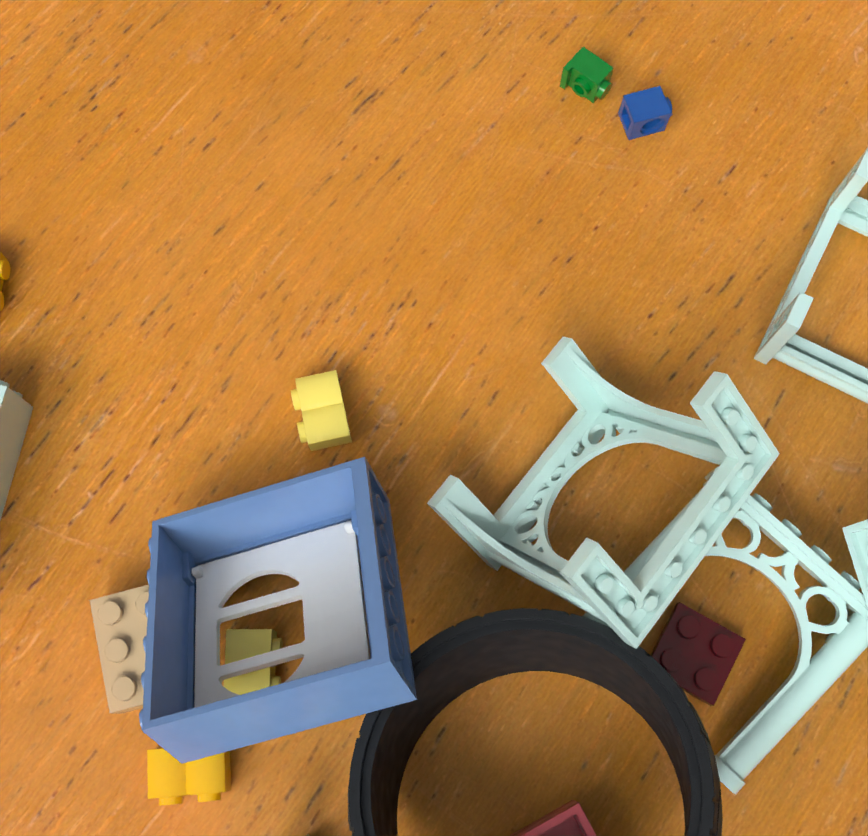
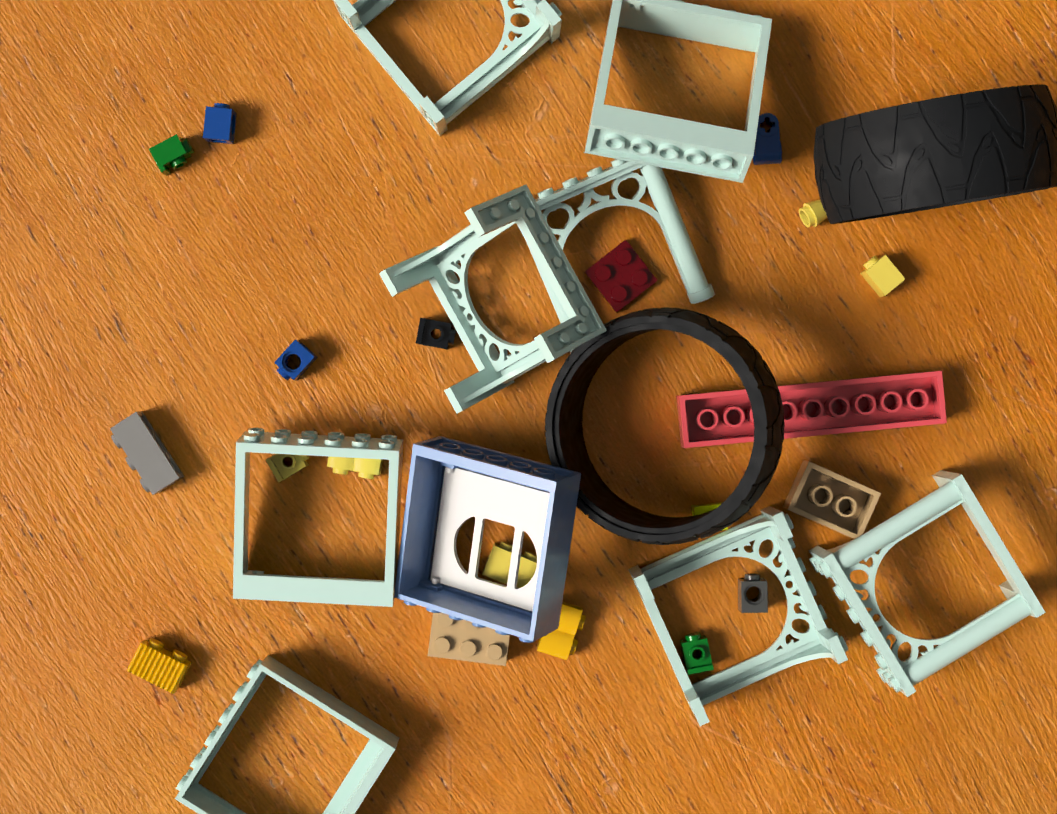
camera: 70 degrees left, 15 degrees up
none -> light grey brick [110,411,185,495]
none -> light aqua door [233,428,403,607]
none -> light yellow brick [265,454,309,482]
none -> blue brick [274,339,318,381]
none -> black brick [416,318,456,350]

